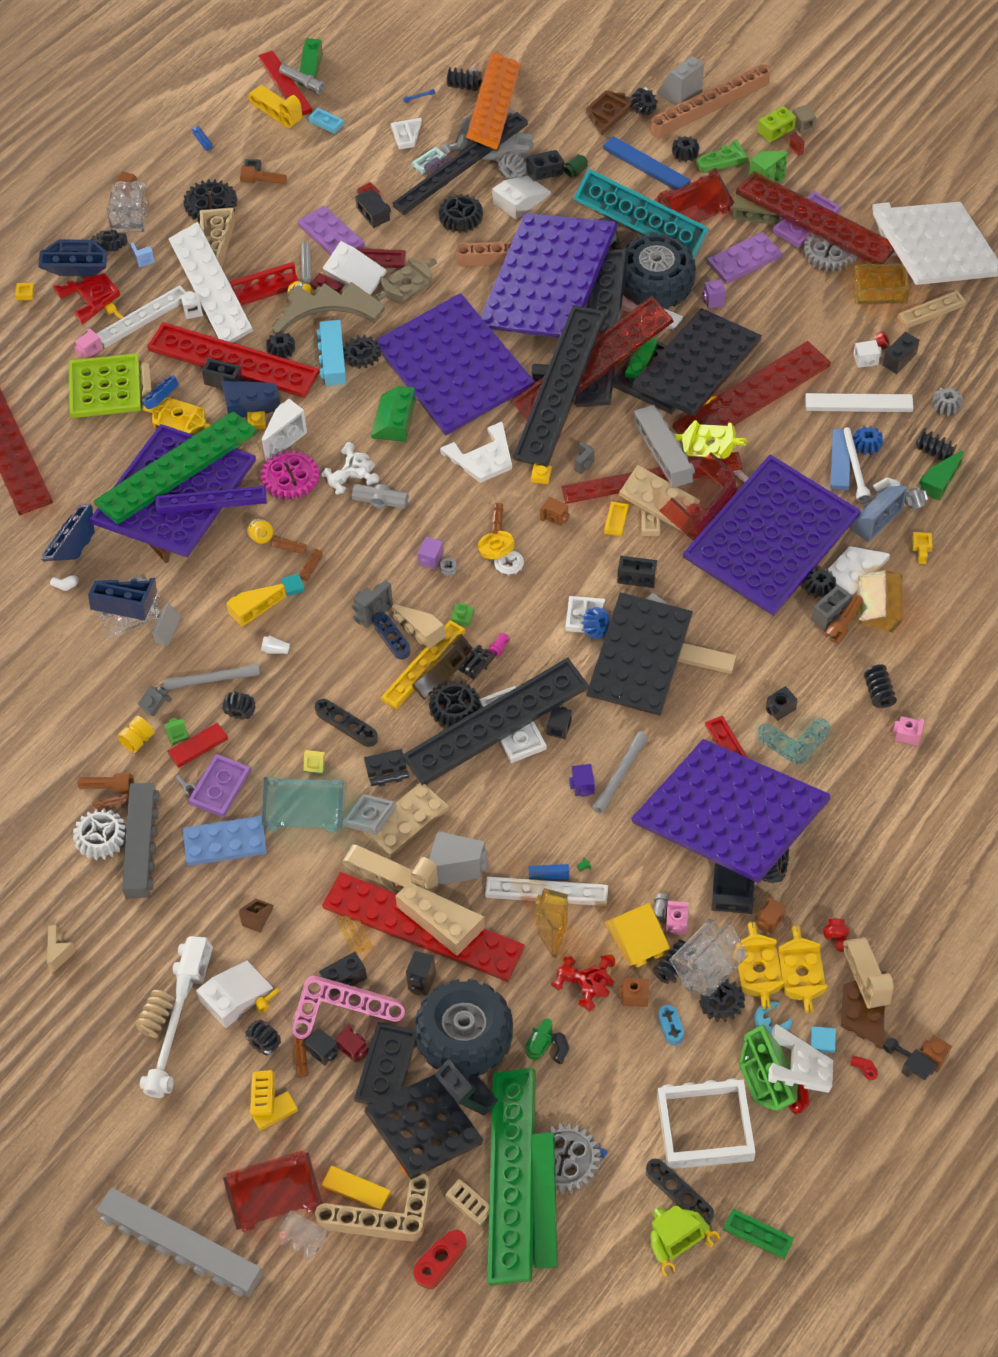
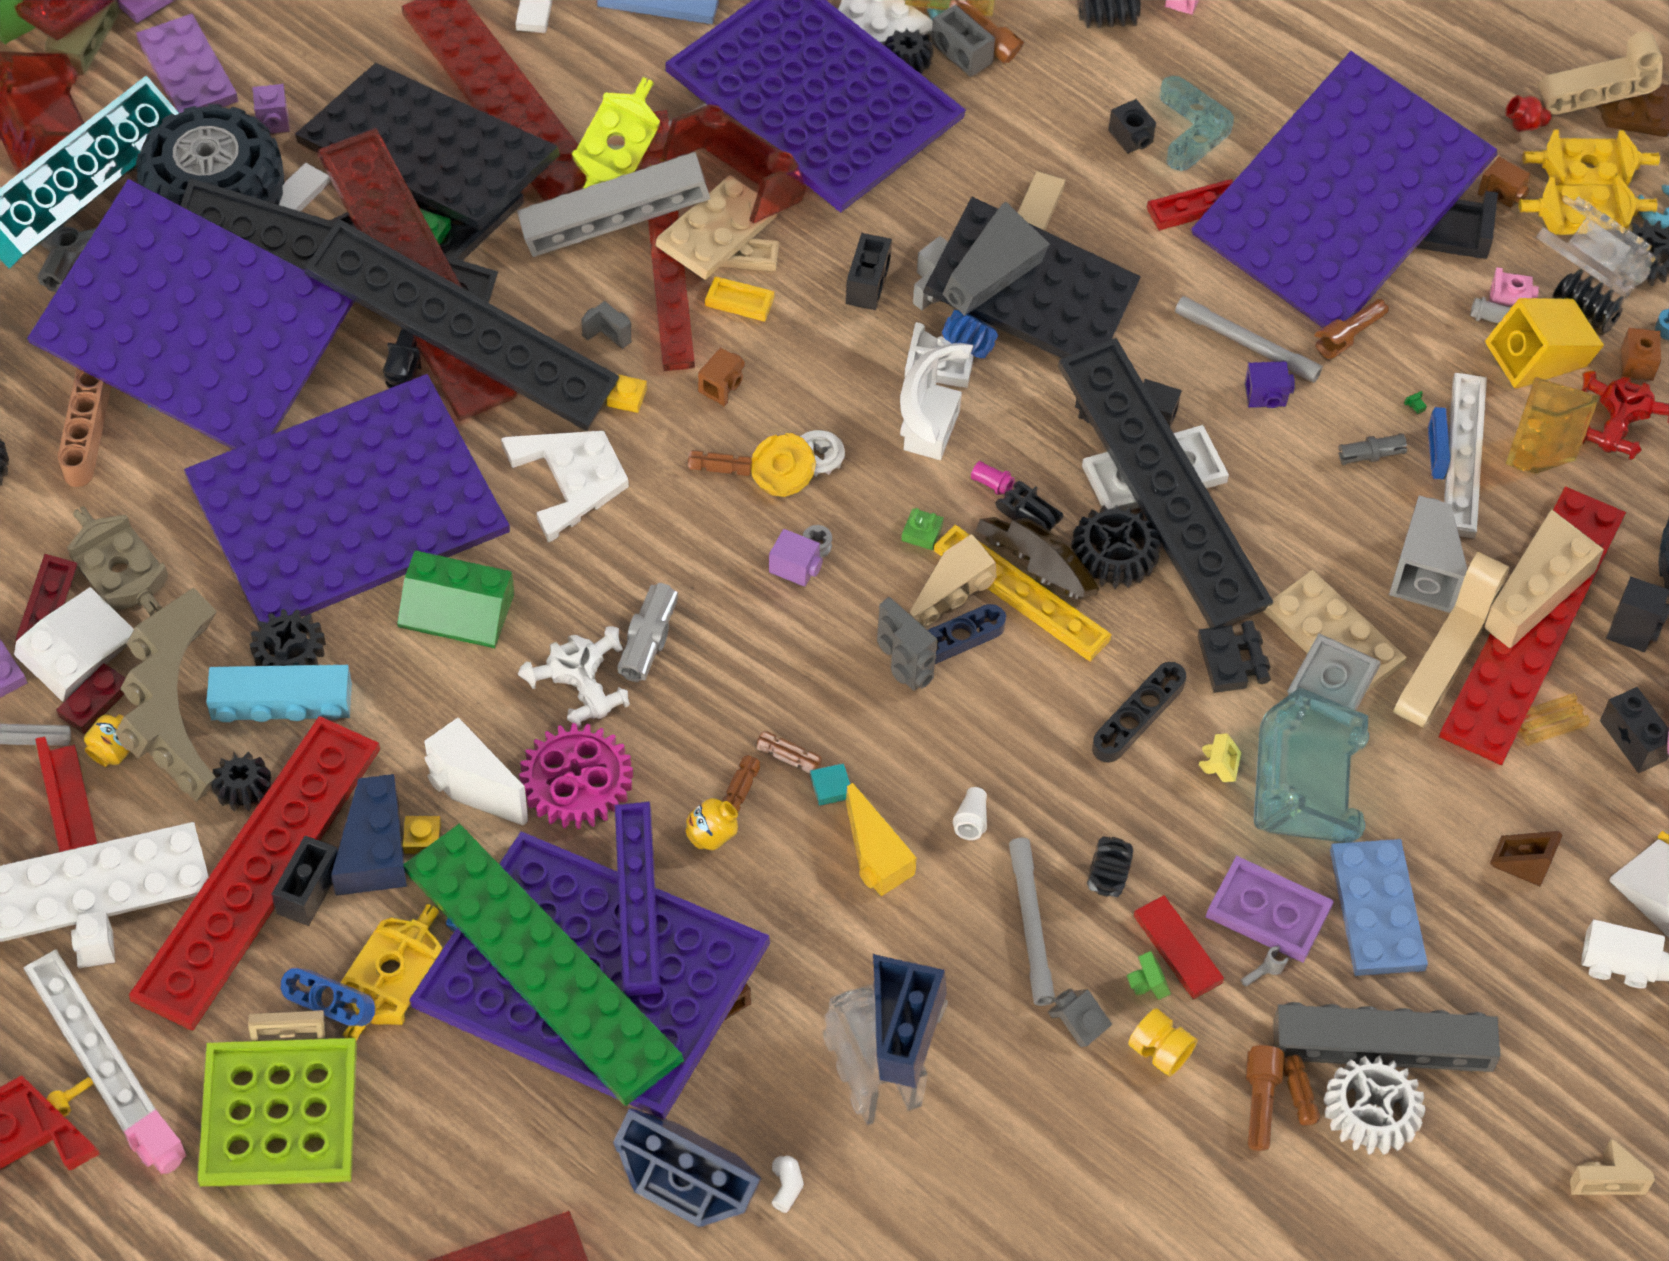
camera: 90 degrees left, 0 degrees up
none -> white piece [900,343,973,460]
none -> dark grey slope [943,202,1050,316]
none -> dark orange piece [1314,299,1389,359]
none -> dark grey pin [1338,433,1407,465]

